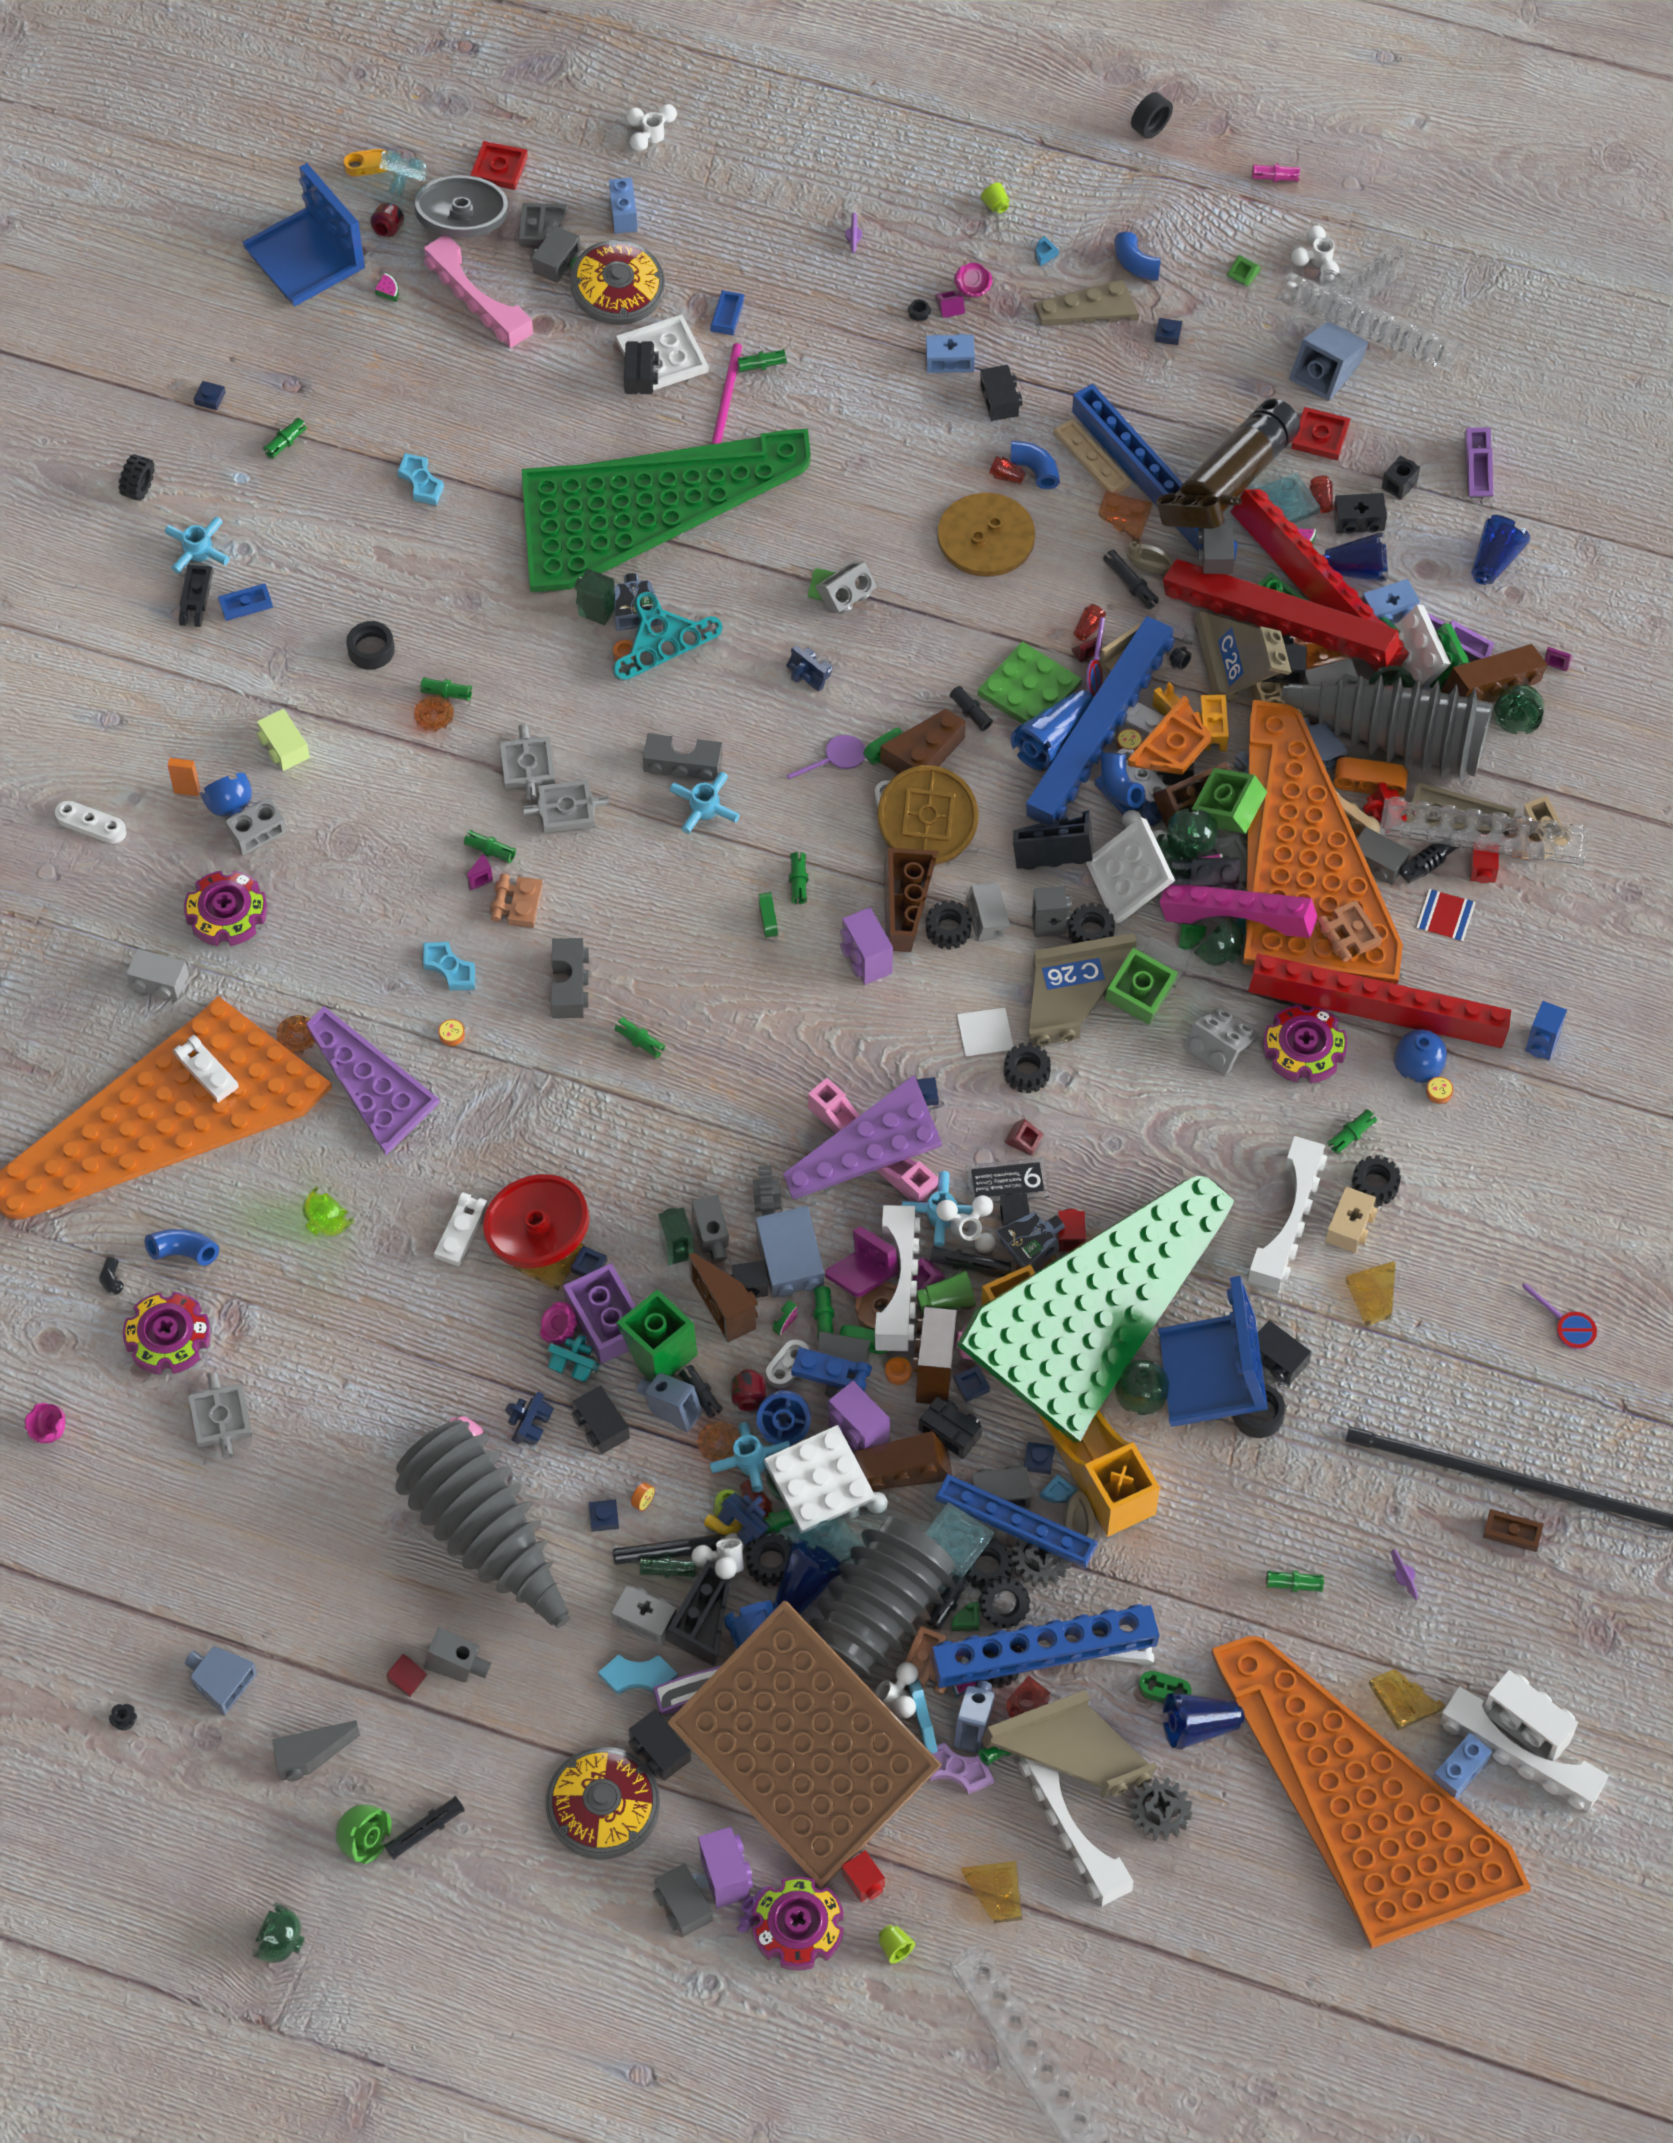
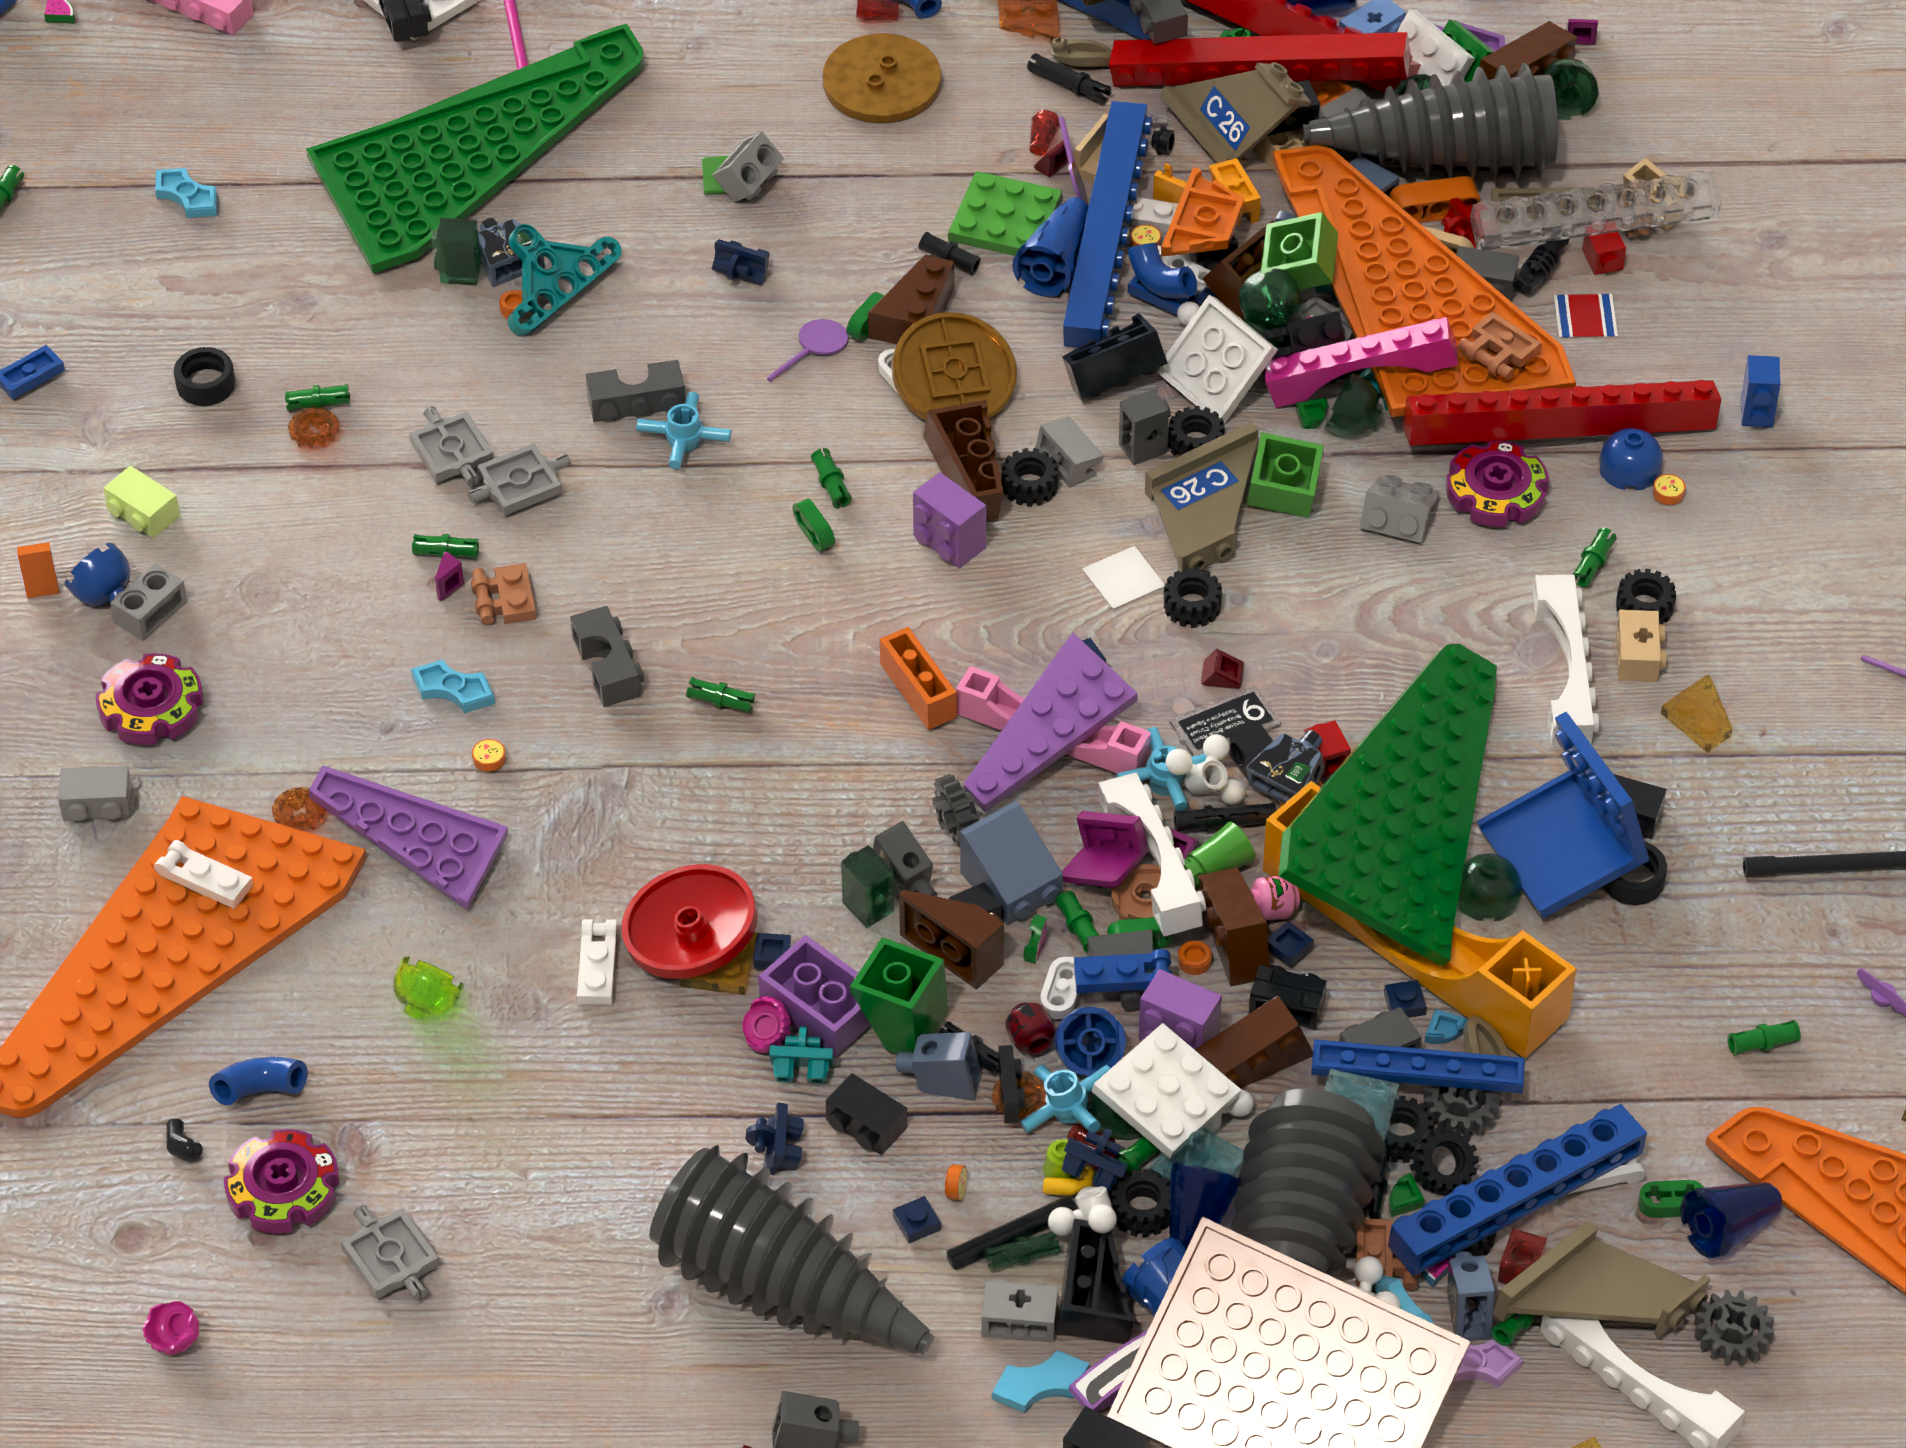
camera: 20 degrees left, 10 degrees down
none -> orange brick [880,627,957,730]
none -> black plate [998,1045,1025,1124]

